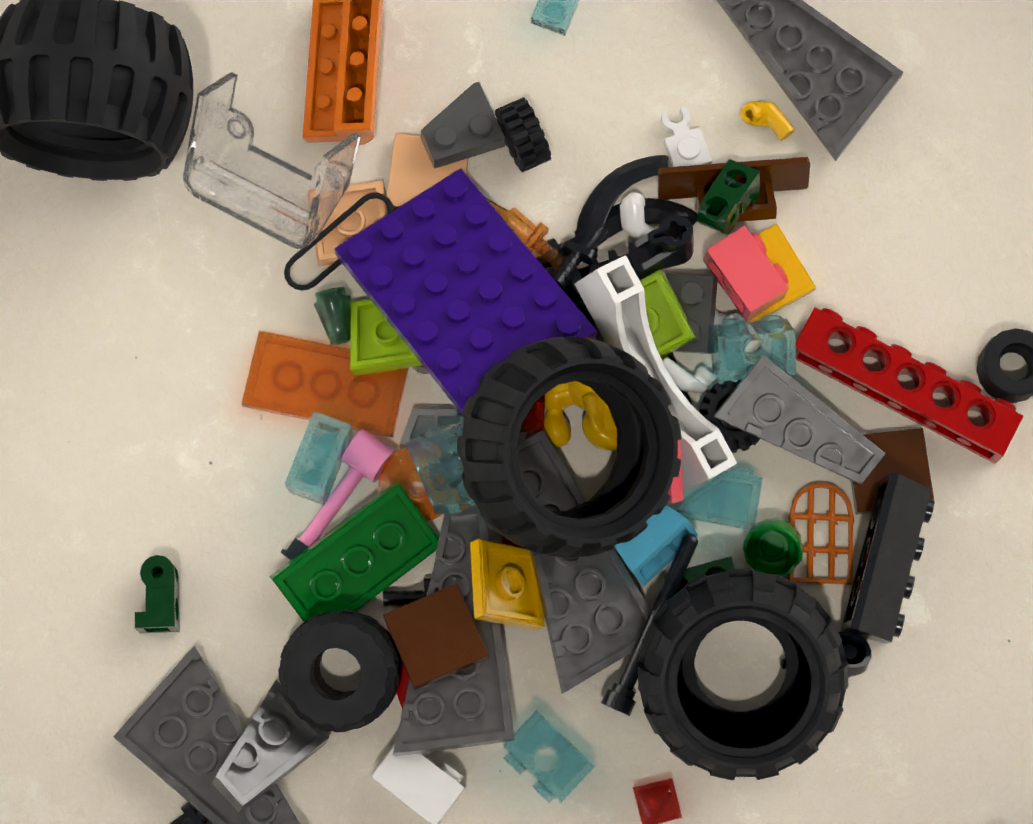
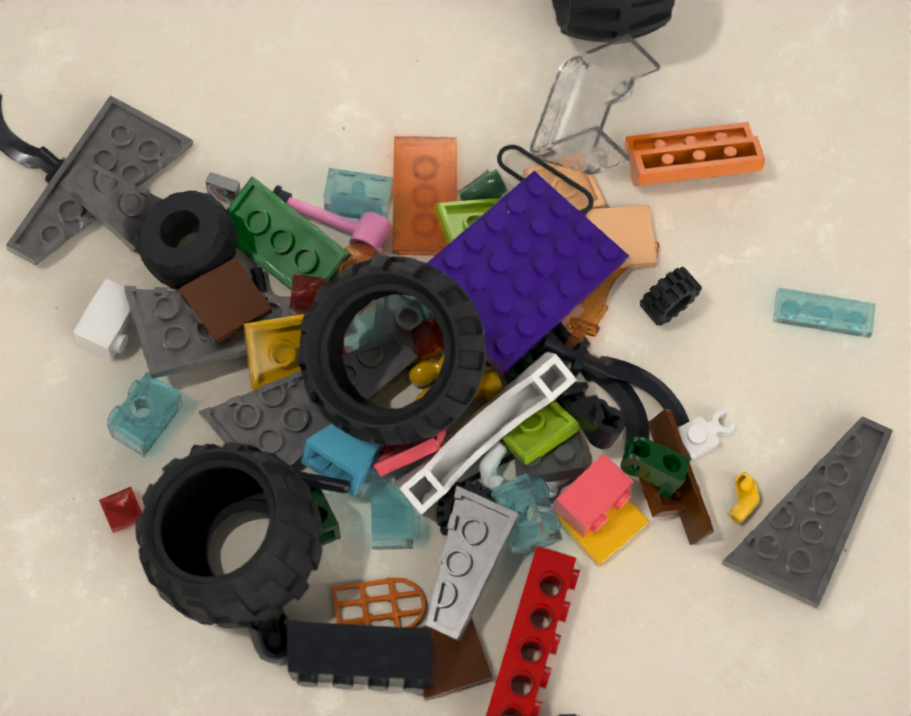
camera: 75 degrees right, 10 degrees down
dark green leg [135,555,180,634] -> none
dark grey wing [421,82,505,169] -> none
white arm [620,192,654,240] -> none
green hair [743,518,803,576] -> none
none -> light grey tile [205,172,241,204]
none -> clear red tile [289,274,327,311]

